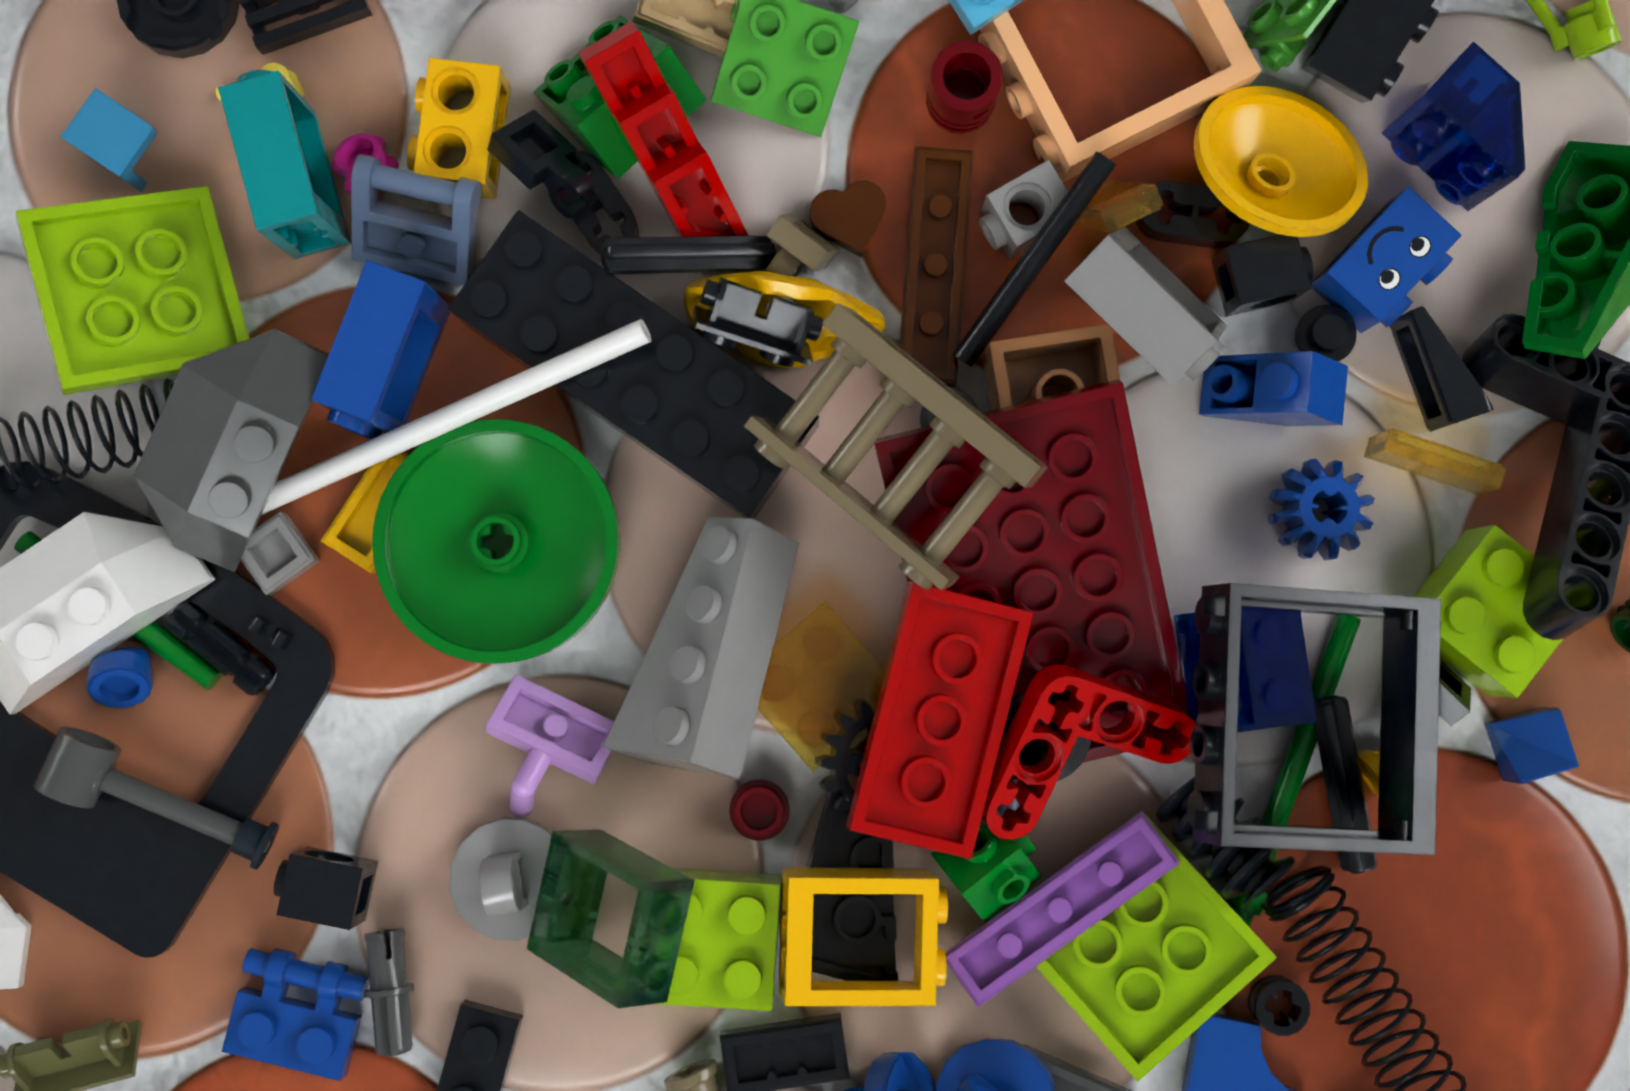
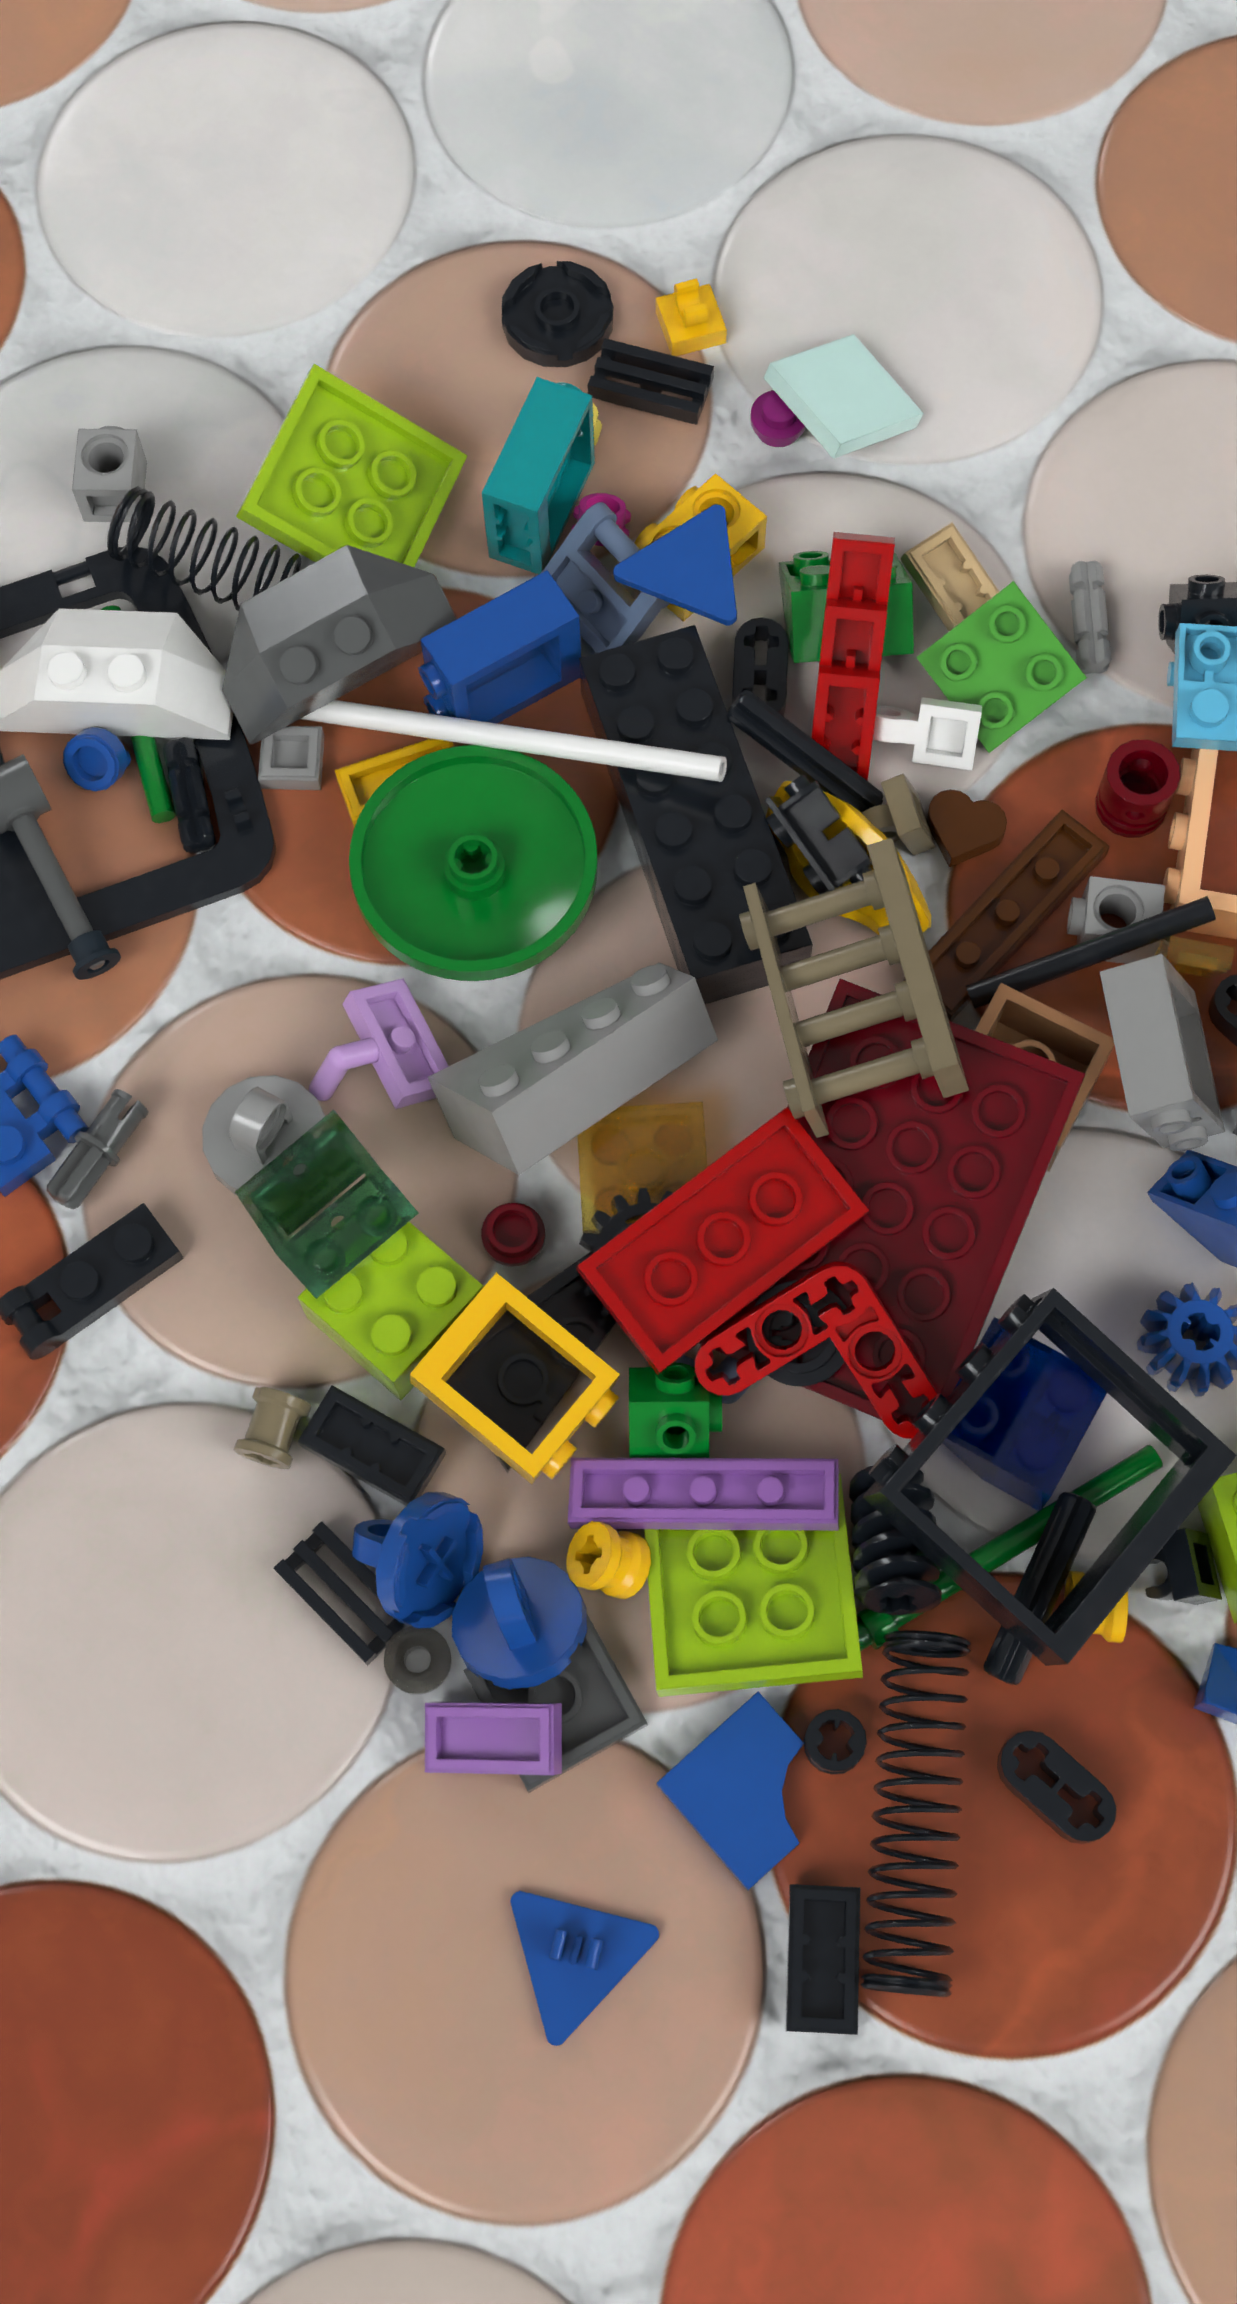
camera: 45 degrees right, 15 degrees down
dark azure panel [60,88,157,192] -> none
black brick [274,846,378,930] -> none
black plate [487,109,595,219] -> none
none -> yellow wheel [566,1521,651,1599]
none -> blue piece [613,504,737,626]
none -> white plate [873,697,982,770]
none -> black beam [997,1731,1116,1844]

